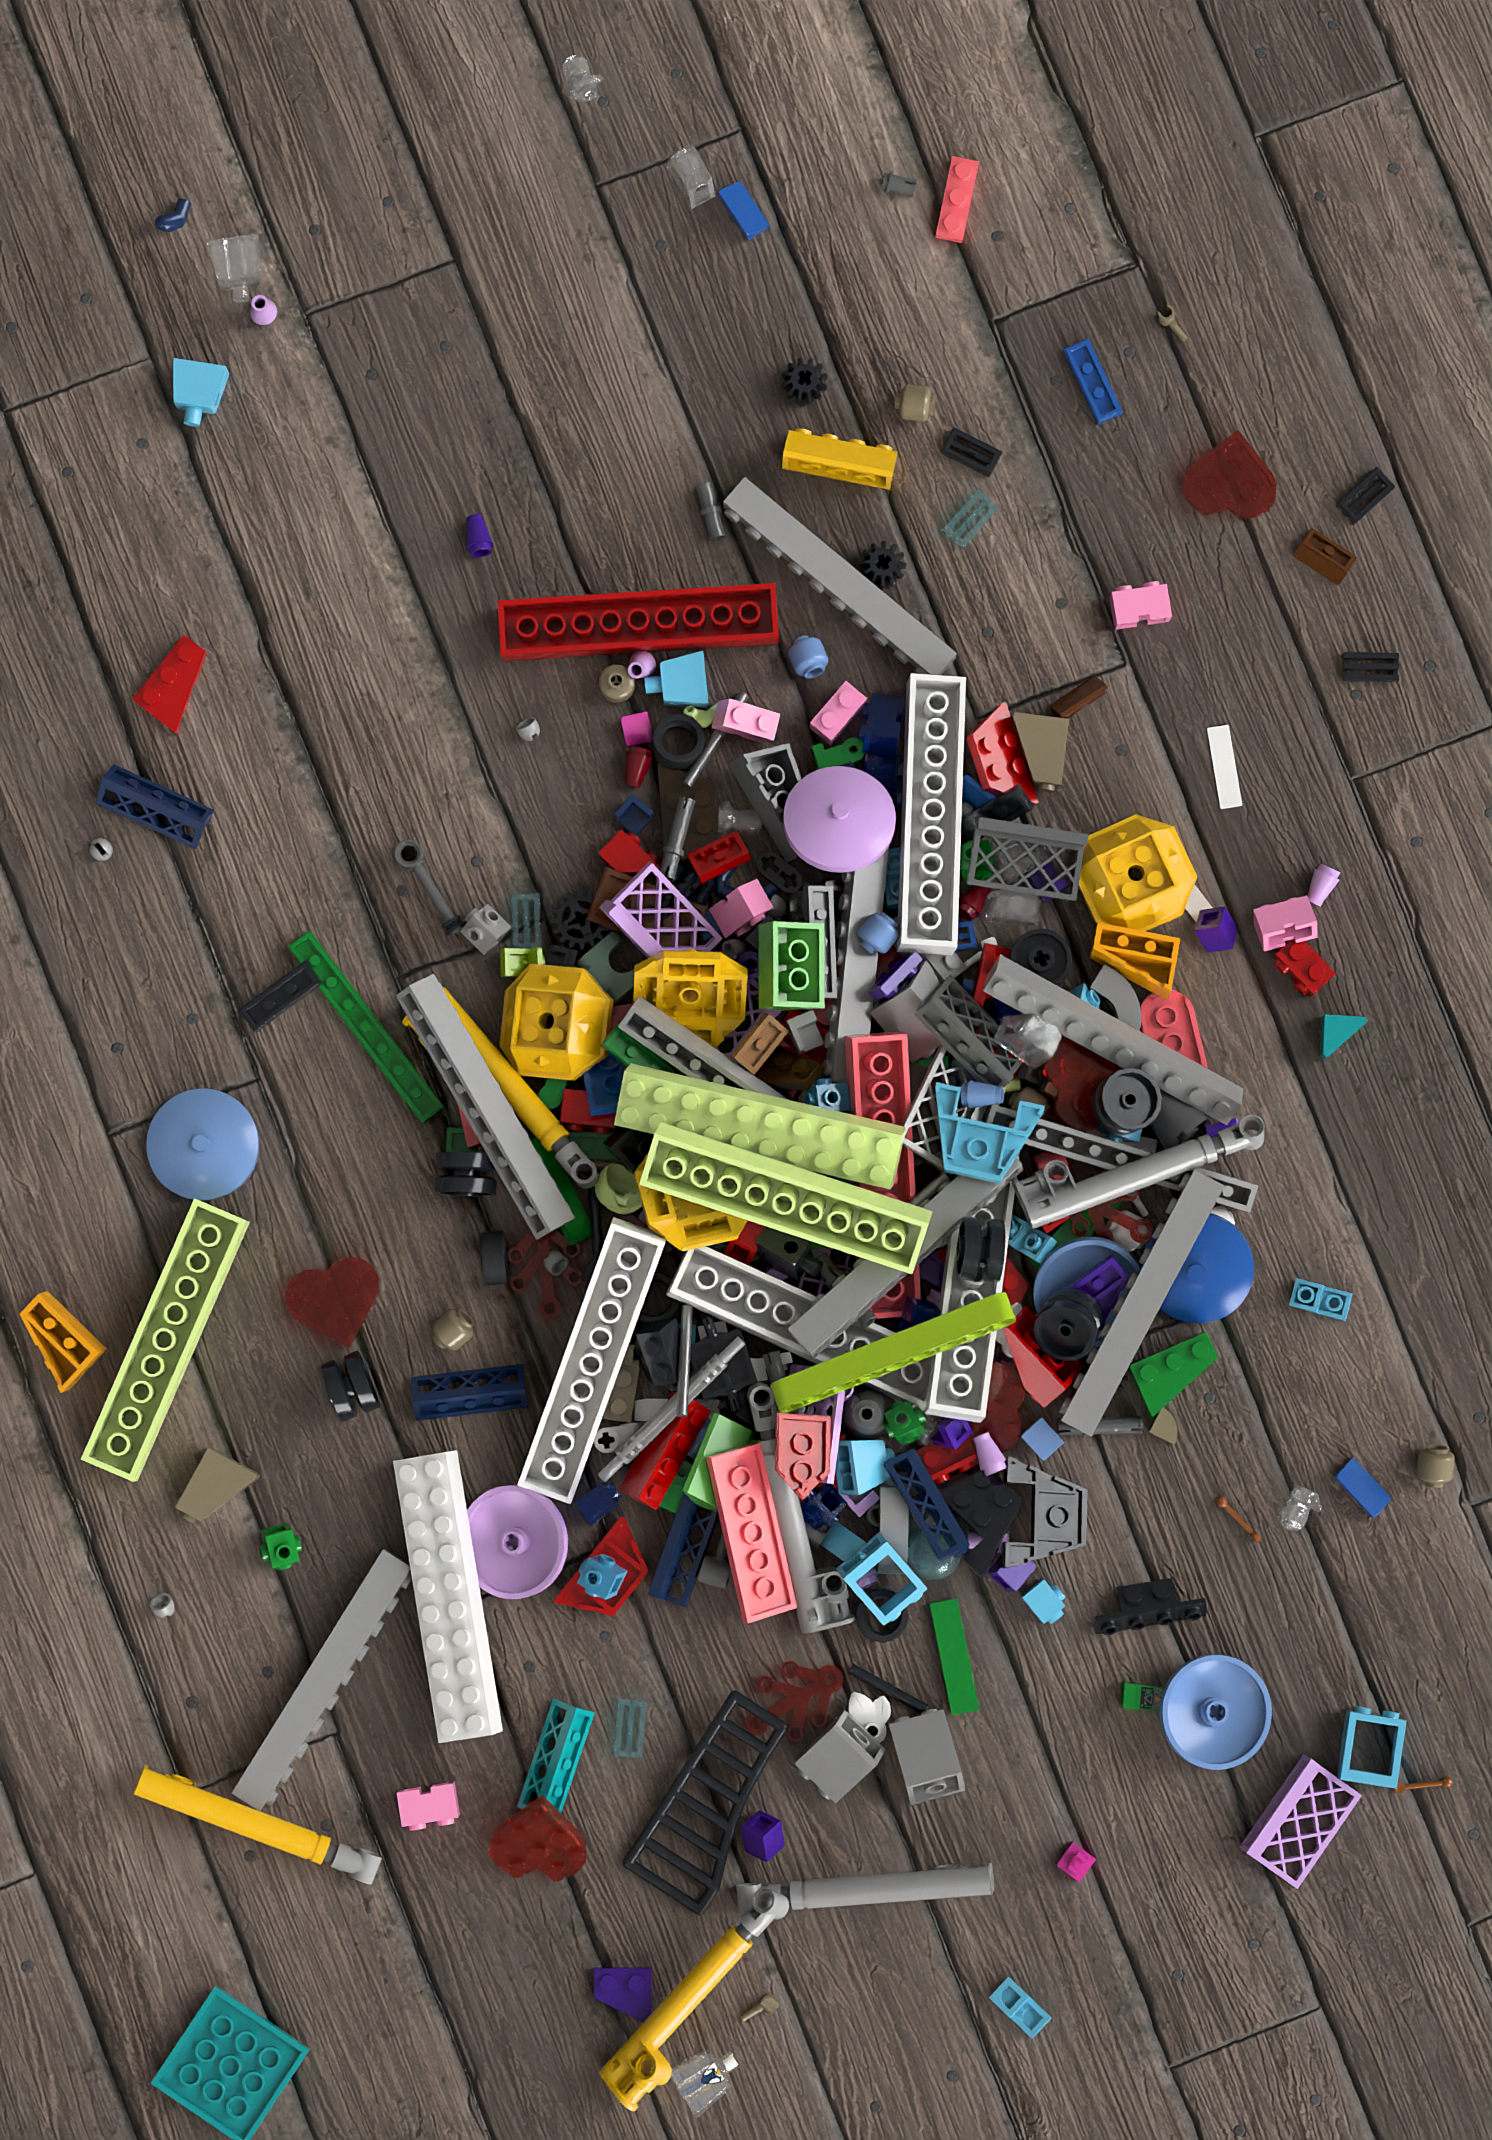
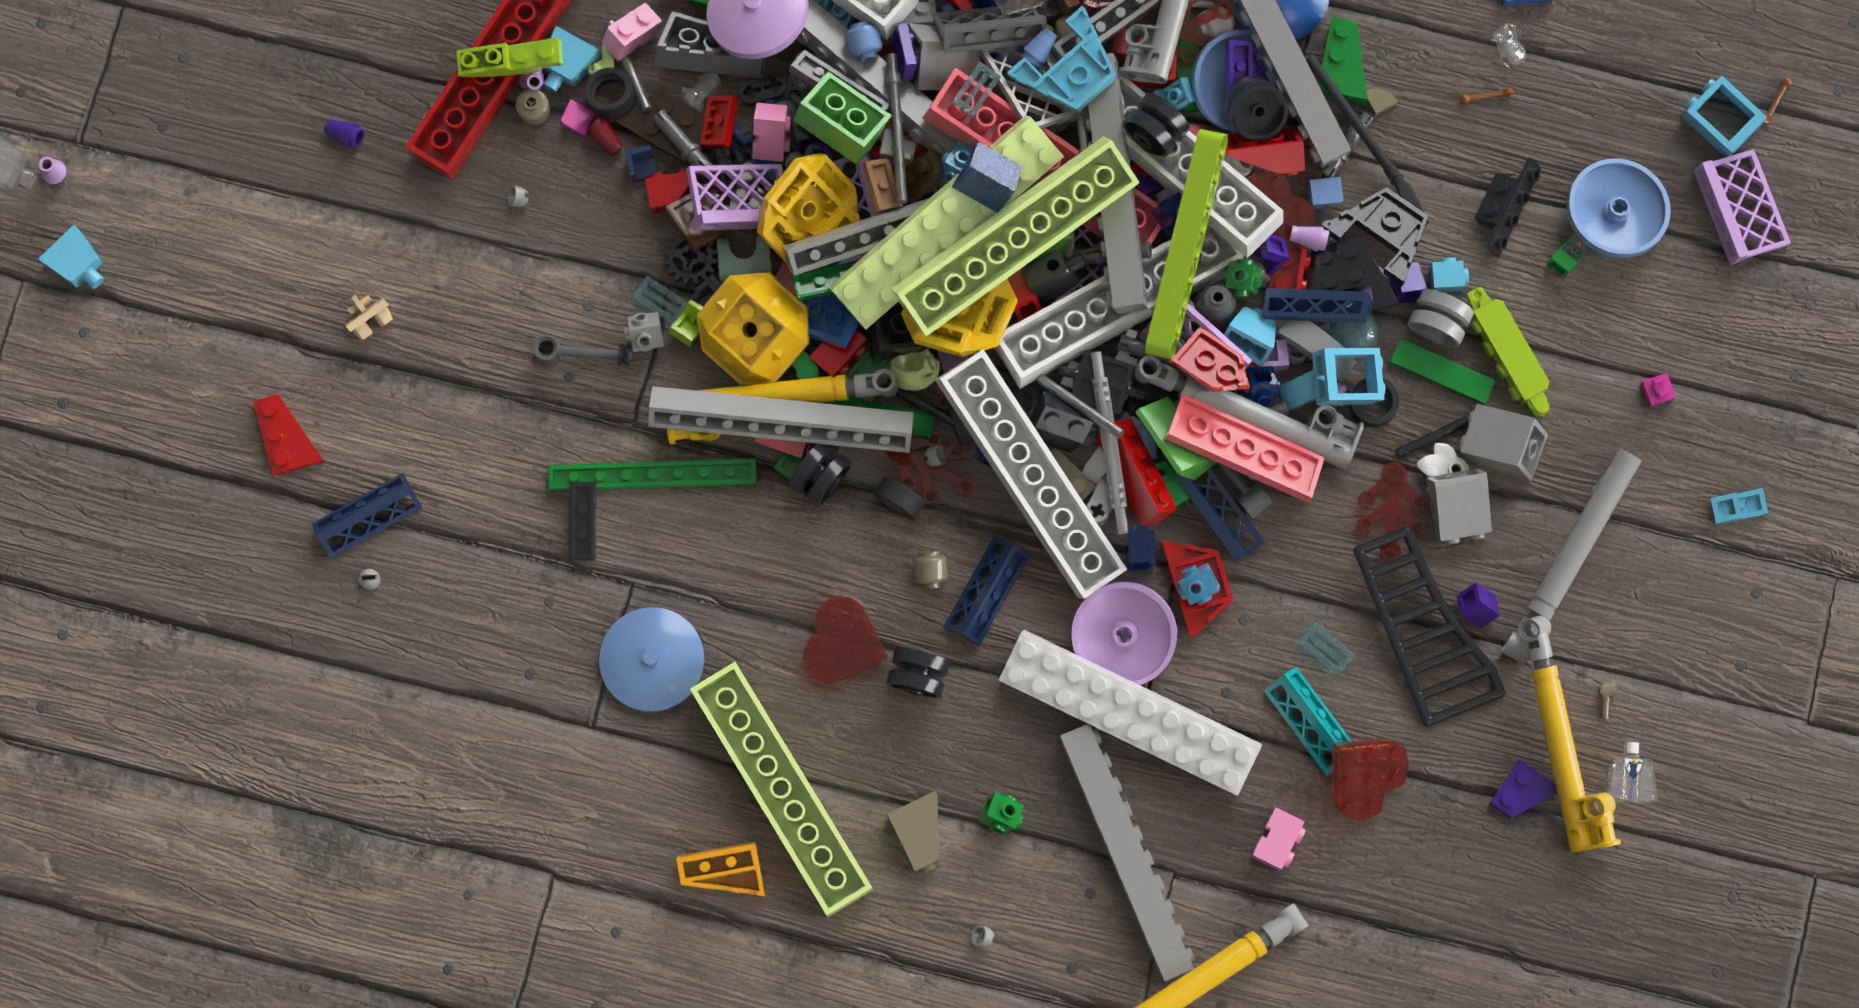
camera: 50 degrees left, 5 degrees down
none -> tan hips [345,295,393,340]
none -> lime slope [457,38,563,77]
none -> flat silver bar [886,53,907,204]
none -> clear light blue tile [951,62,1001,118]
none -> slope [952,141,1023,213]
none -> black piece [1306,54,1429,223]
none -> light grey wheel [1407,289,1474,348]
none -> lime hinge [1466,287,1550,418]

